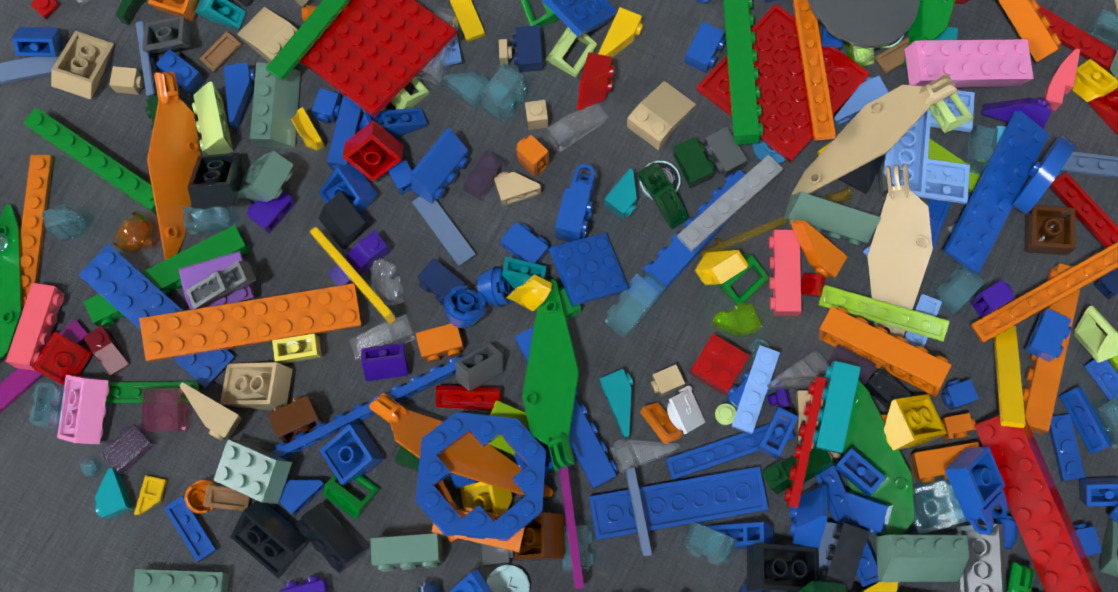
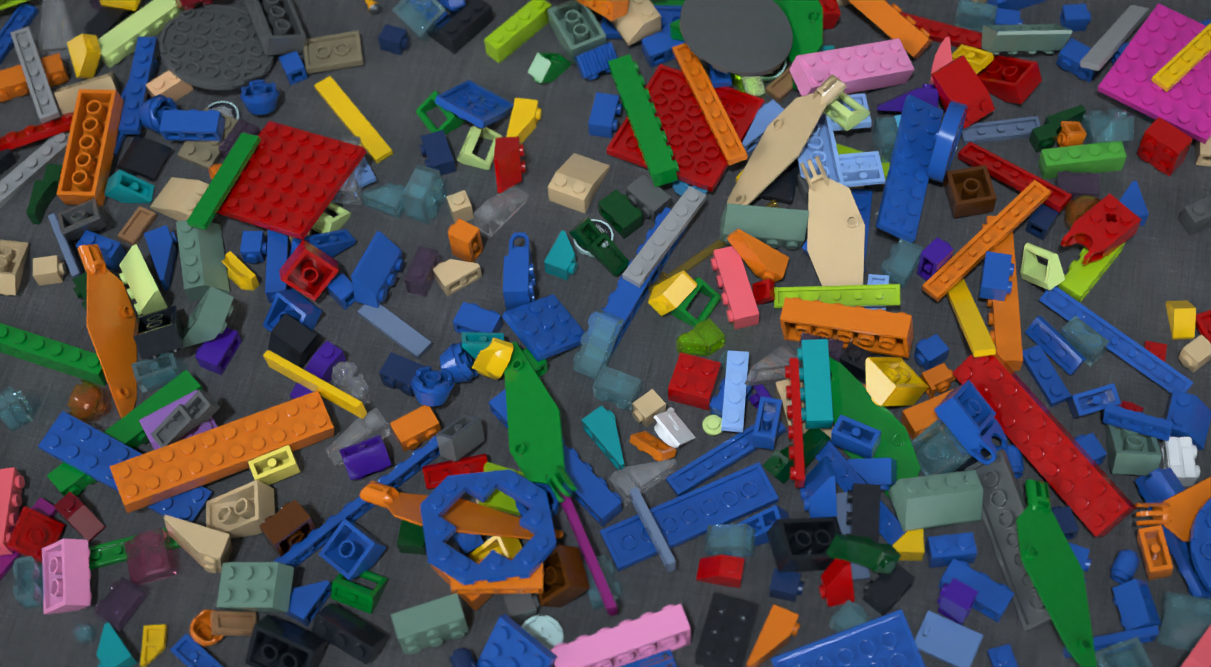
camera: 15 degrees left, 15 degrees down
tan plate [499,39,512,66] -> none
none -> clear light blue brick [592,365,642,410]
none -> red slope [696,555,745,589]
none -> red slope [931,55,995,129]

